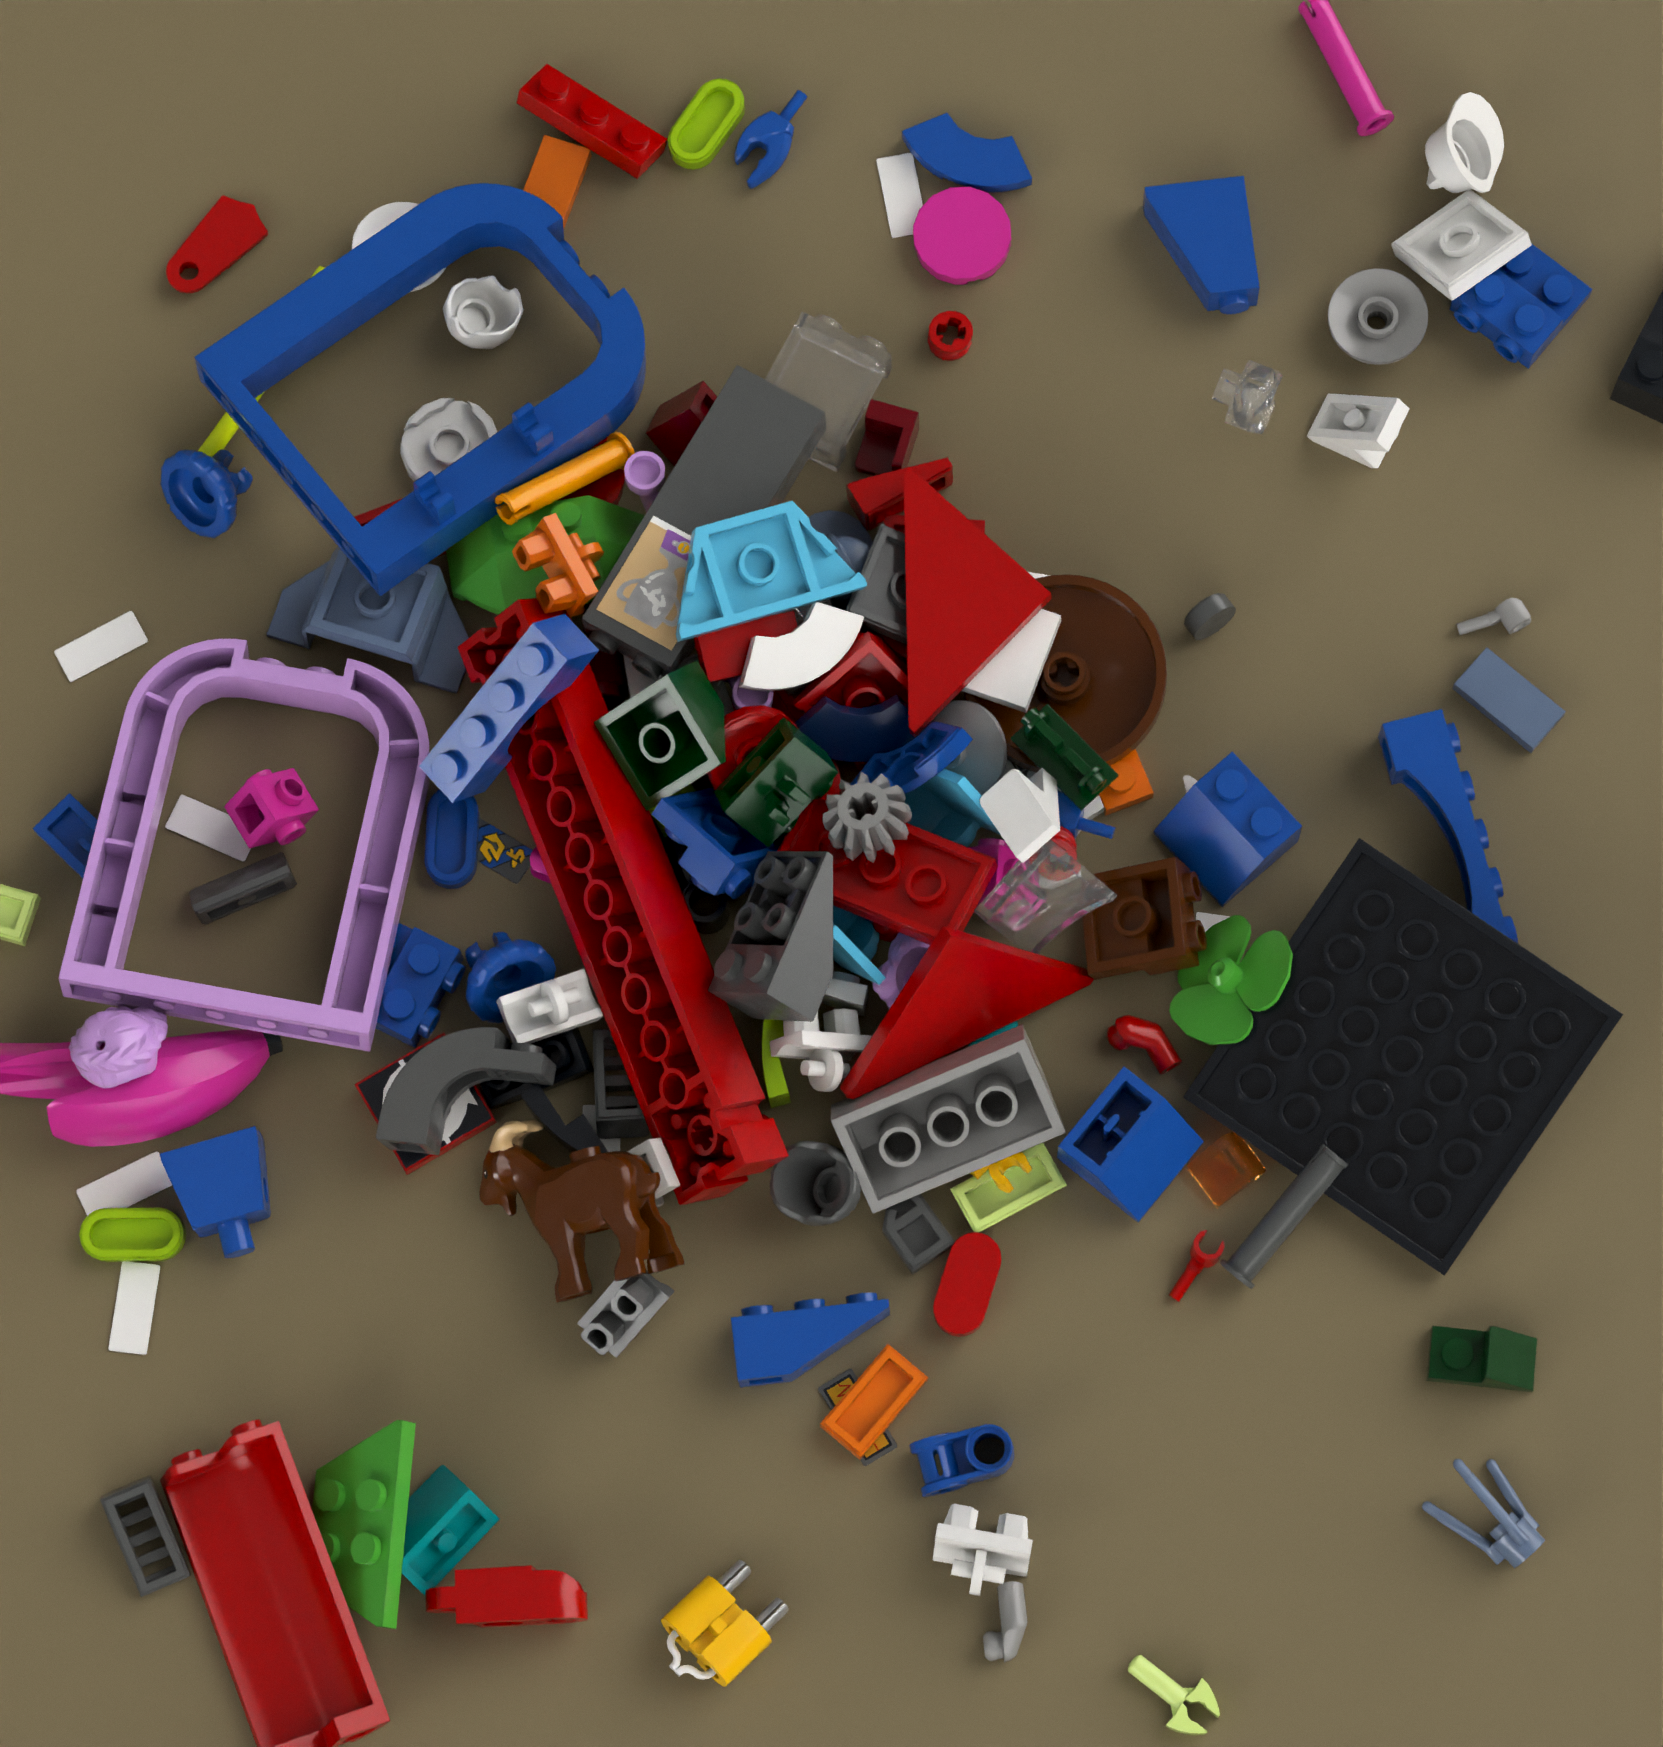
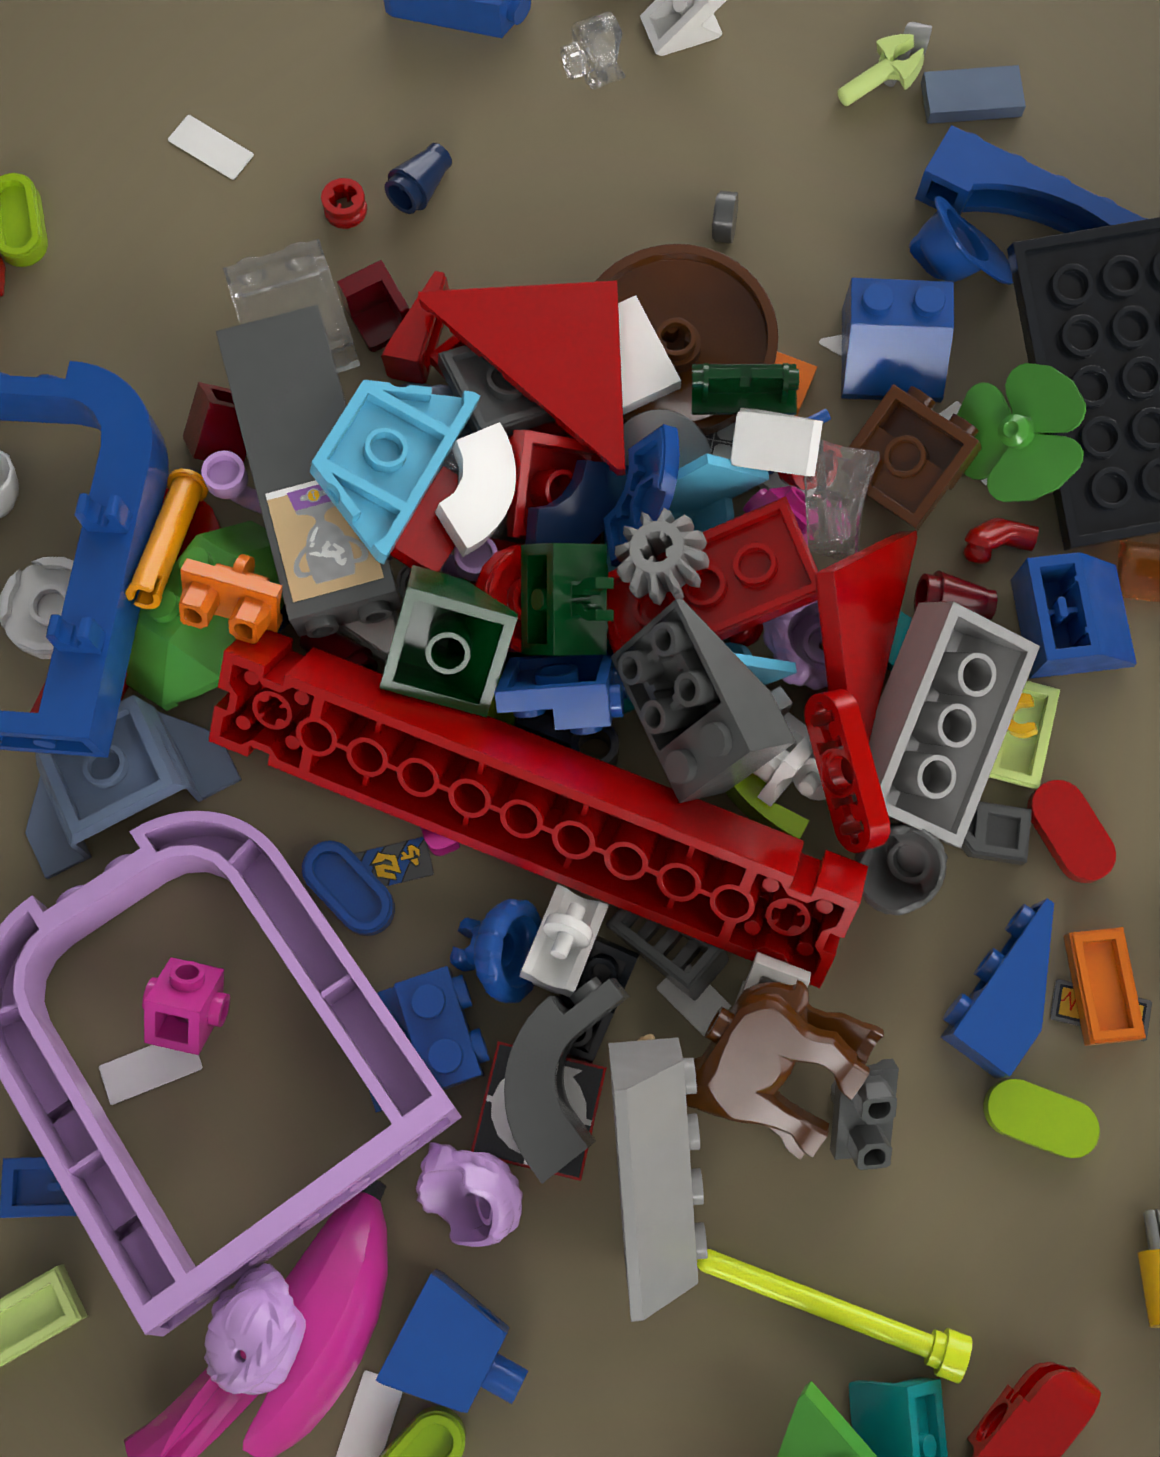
camera: 50 degrees left, 0 degrees up
dark grey slope [189,852,297,925] -> none
arch [419,614,599,803] -> none
black slope [520,1083,608,1153] -> none
blue hand [734,90,807,189] -> none
blue tile [902,113,1032,193] -> none
dark pink tile [913,187,1011,285] -> none
none -> dark blue cone [384,143,452,214]
none -> lavender hair [416,1142,523,1247]
none -> light grey slope [608,1037,708,1322]
none -> neon yellow piece [697,1249,972,1384]
none -> red beam [804,689,890,853]
none -> yellowish green bar [837,34,924,106]
none -> blue piece [909,196,1013,285]
none -> dark red cone [914,570,998,620]
none -> lime tile [983,1079,1100,1158]

